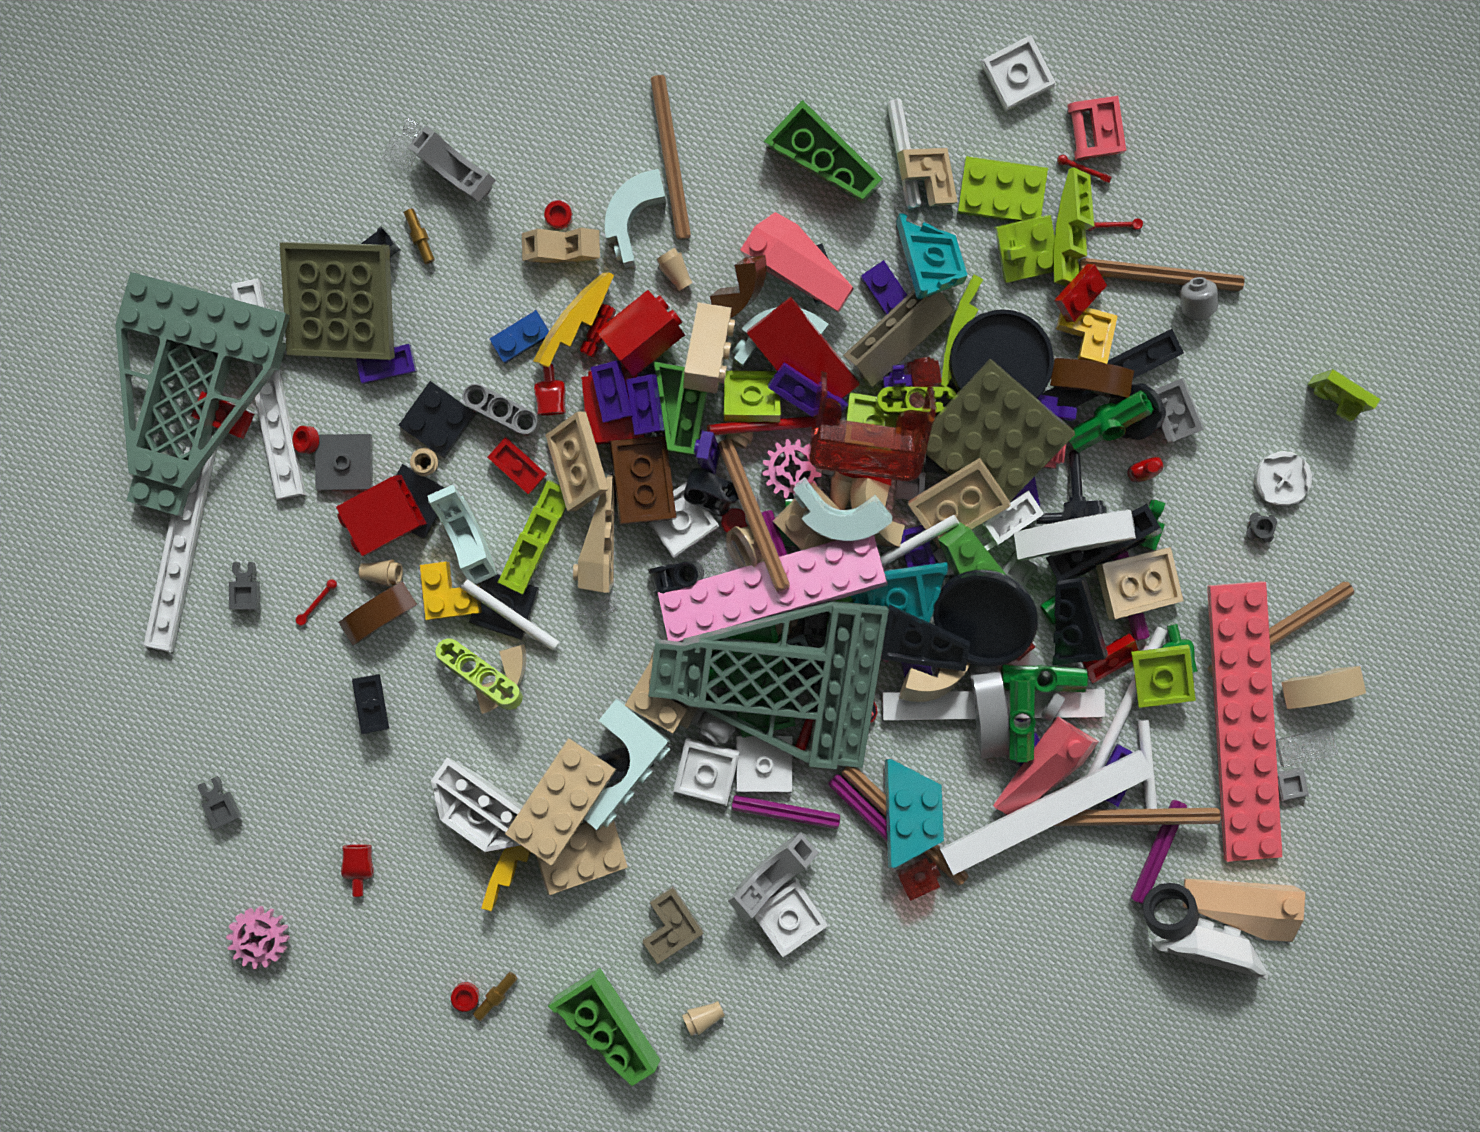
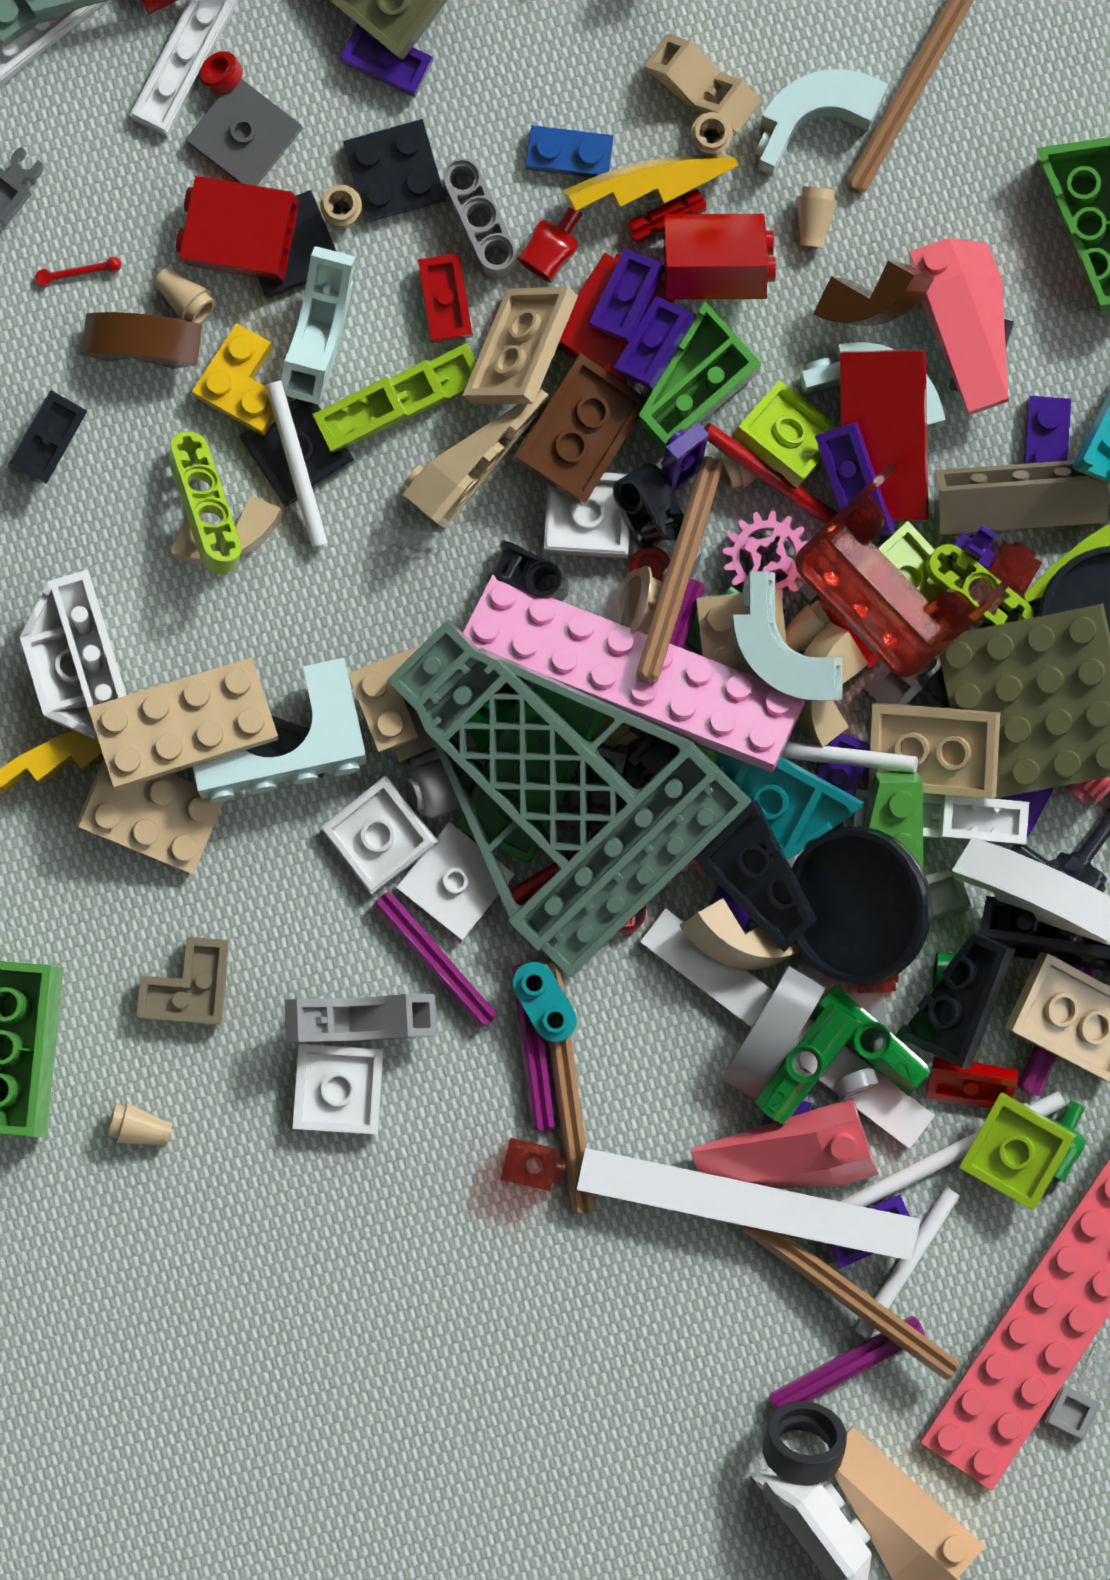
camera: 35 degrees right, 5 degrees down
red tile [544,200,573,230] -> none
tan wedge [683,302,735,393] -> none
teal wing [884,759,944,868] -> none
none -> teal plate [513,962,577,1042]
none -> tan cone [691,112,733,154]

